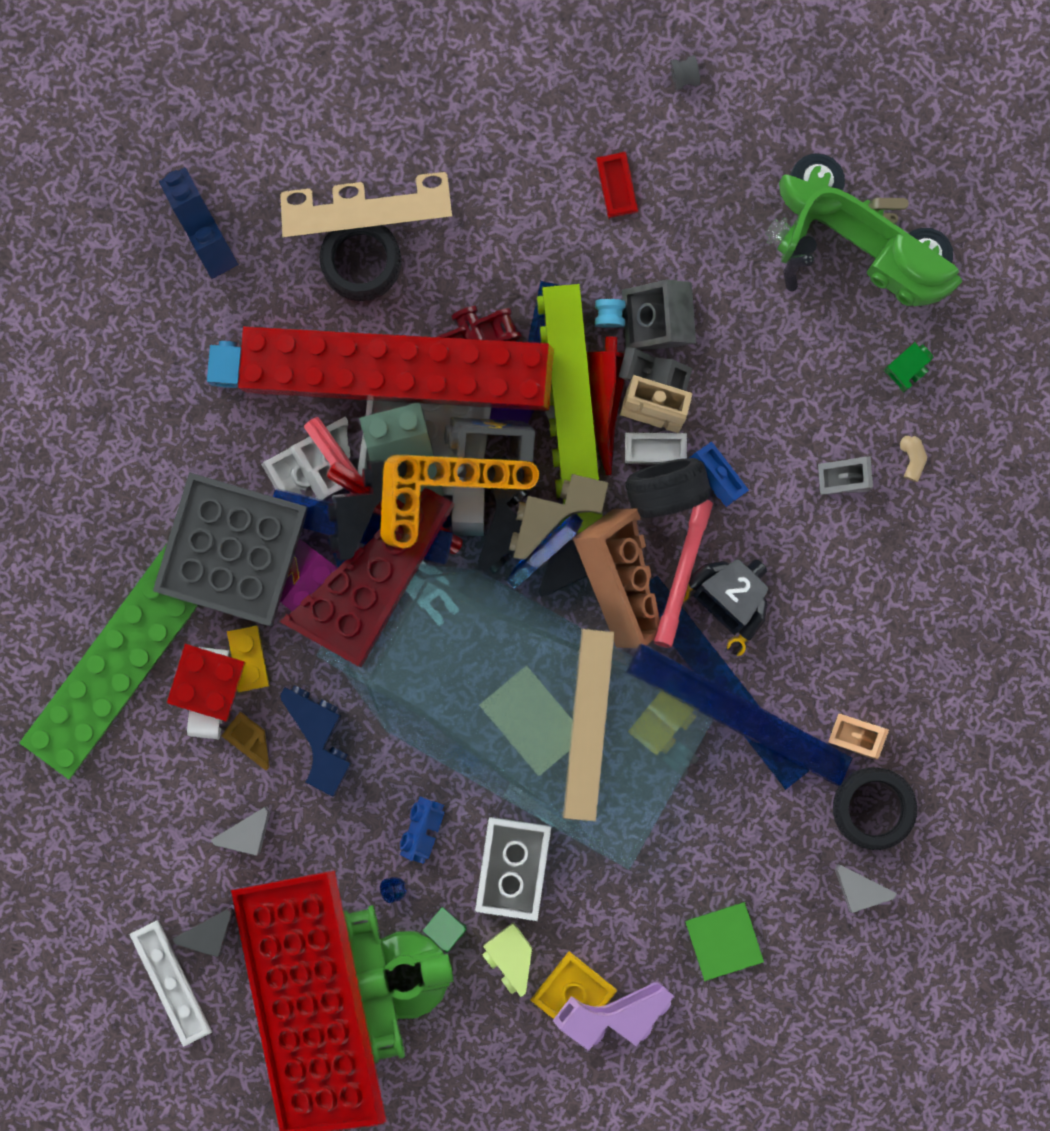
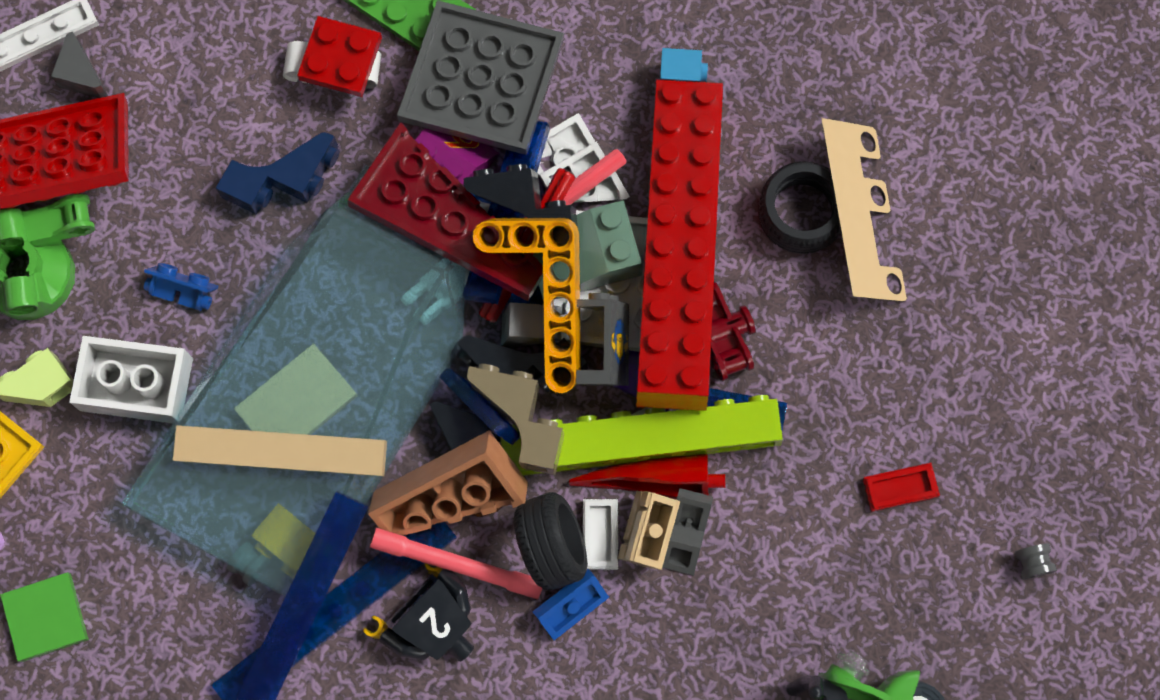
camera: 90 degrees right, 10 degrees down
dark blue arch [159,167,239,279] -> none
light grey slope [211,807,270,856] -> none
pearl gold tile [221,711,270,771] -> none
yellow plate [227,626,270,692] -> none
clear blue hinge [380,877,407,903] -> none
slope [422,906,467,953] -> none
medium azure wheel [595,299,626,328] -> none
flat silver slope [622,279,696,350] -> none

